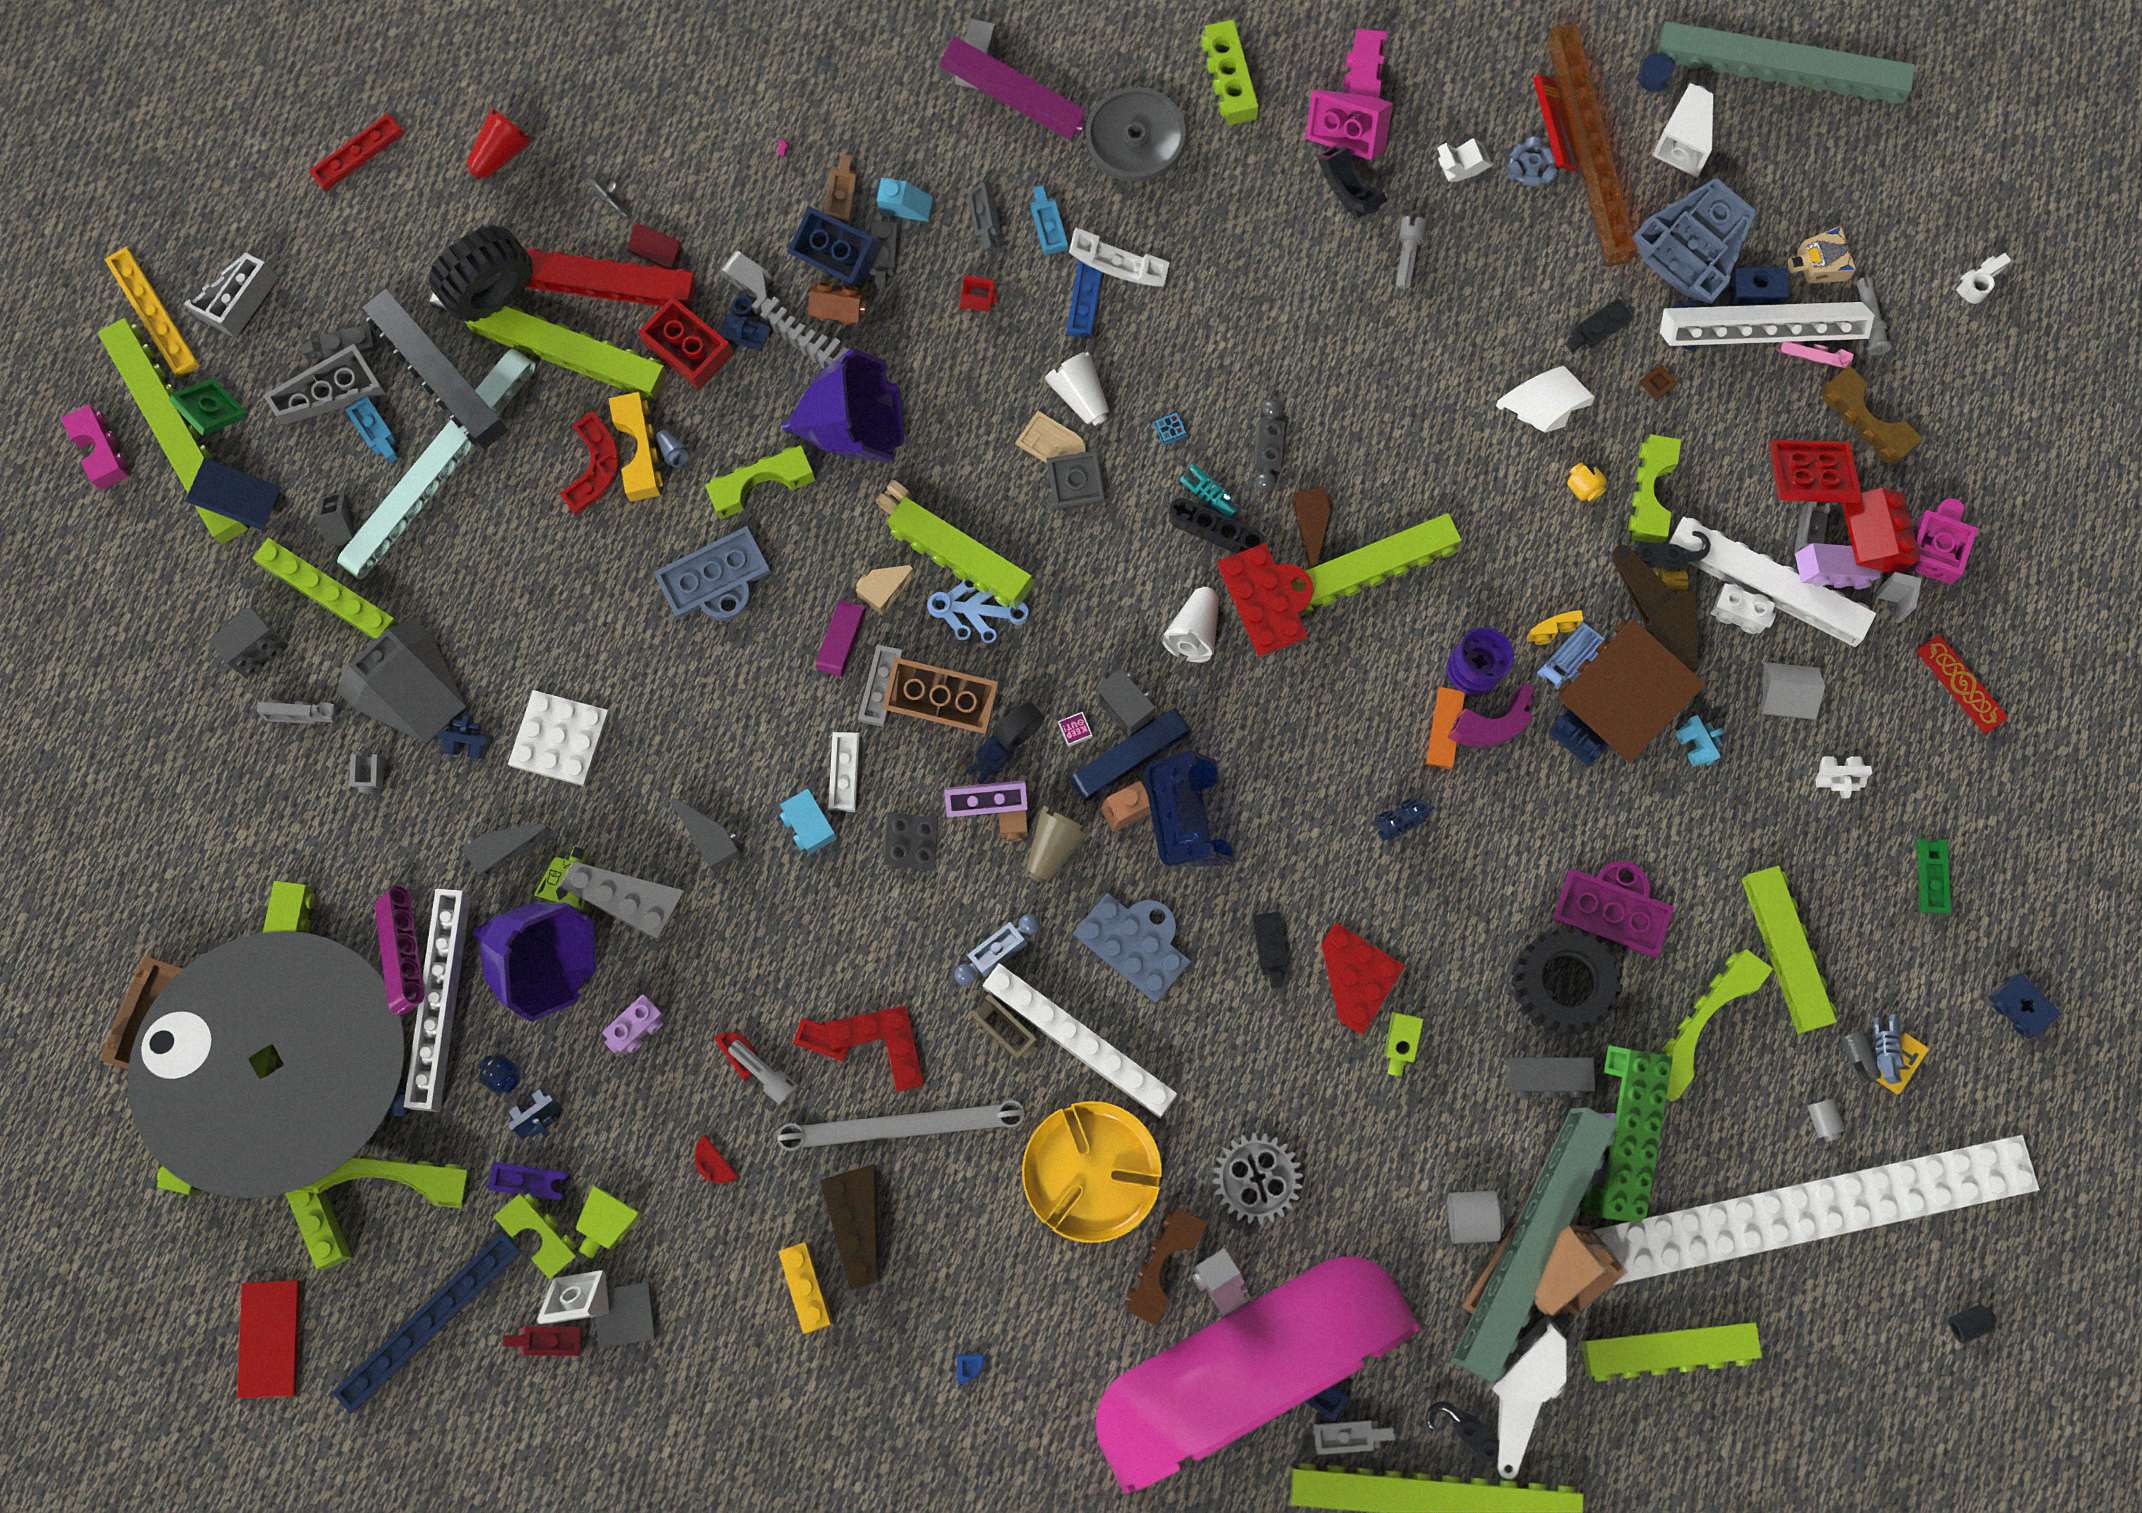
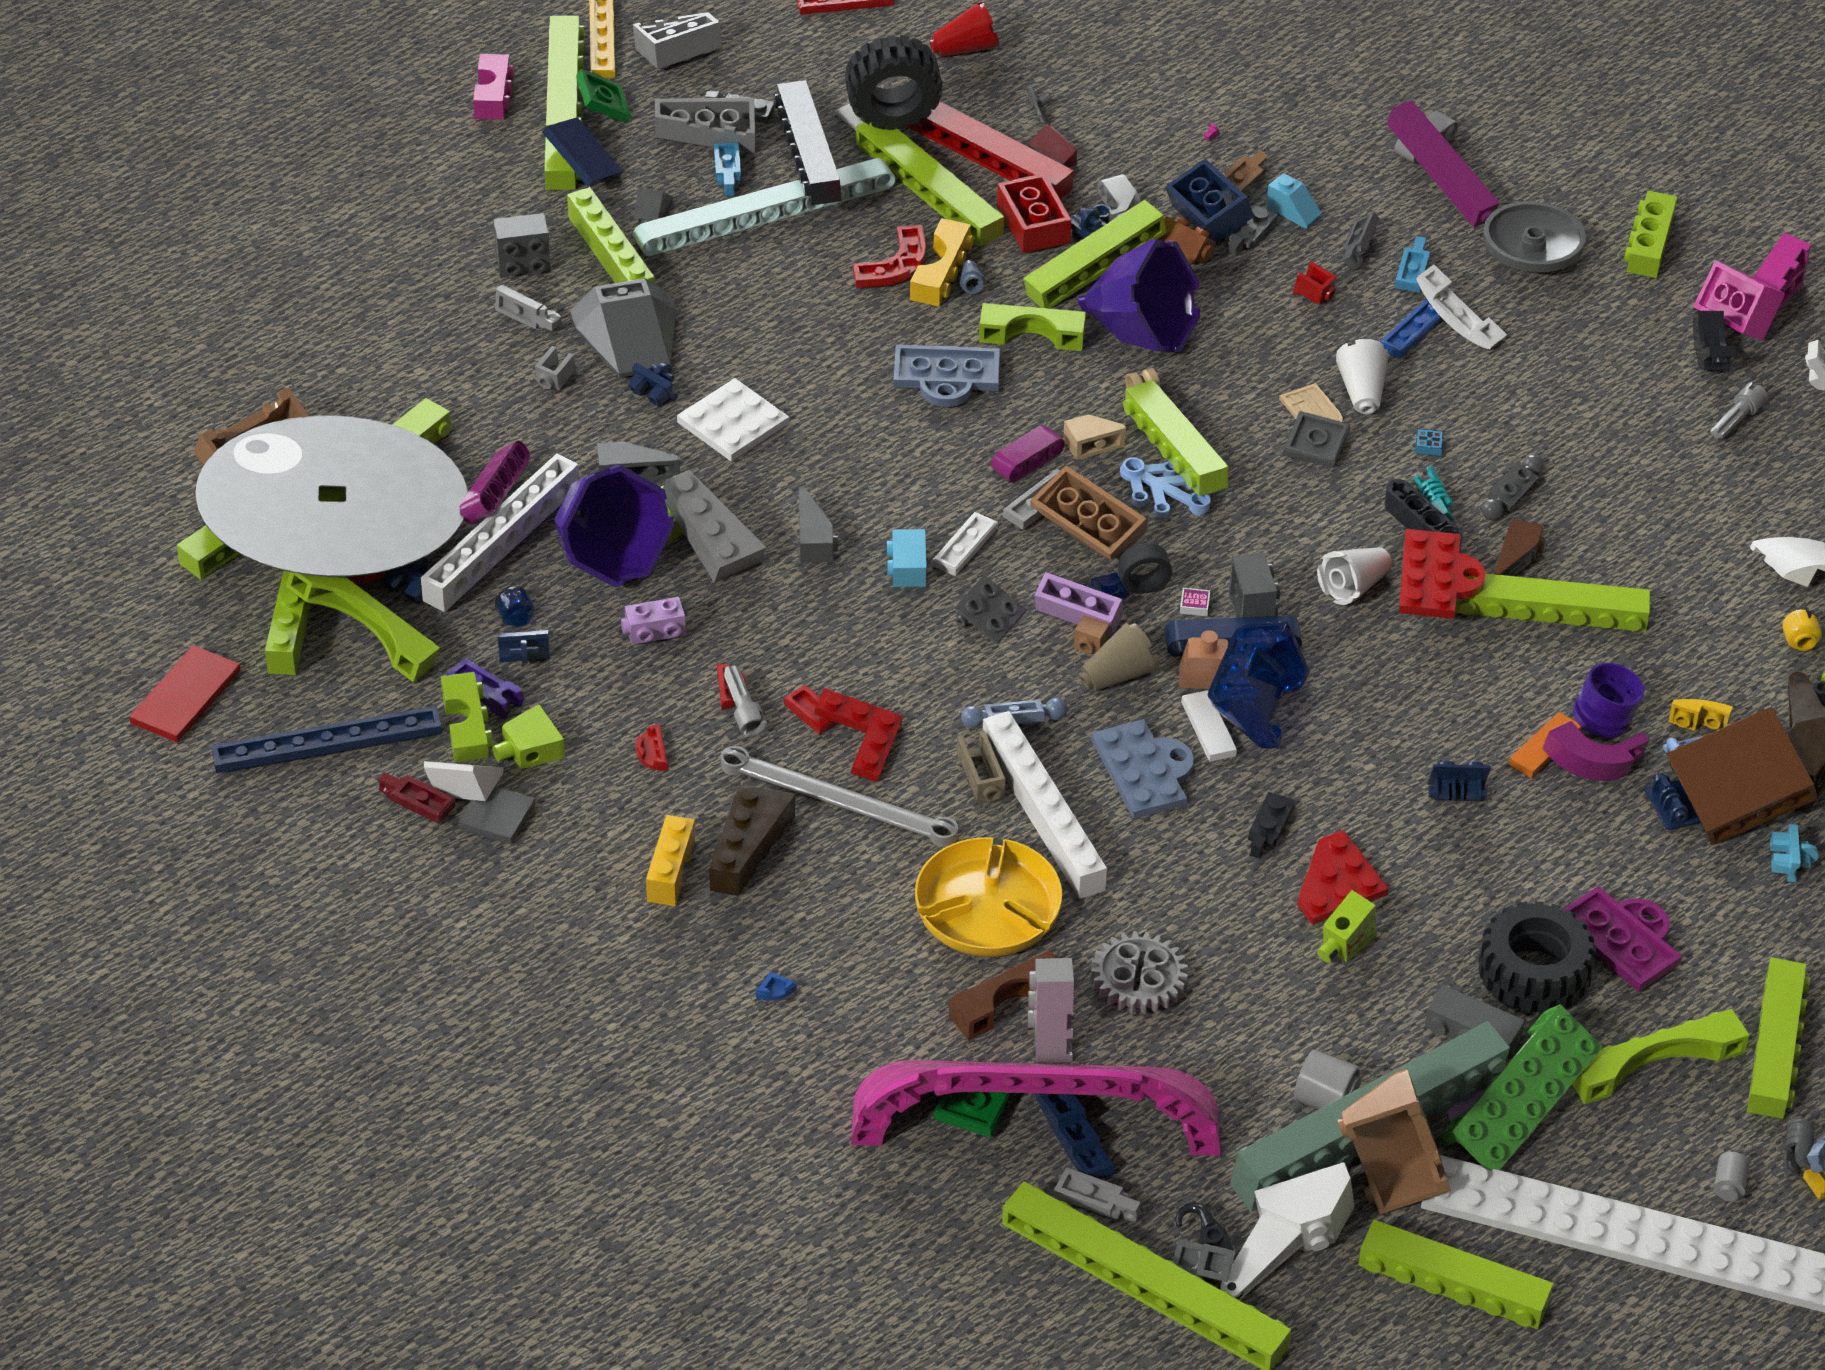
camera: 25 degrees right, 30 degrees down
none -> lime brick [1023,200,1167,309]
none -> dark grey slope [1173,1239,1235,1283]
none -> white tile [1181,690,1237,762]

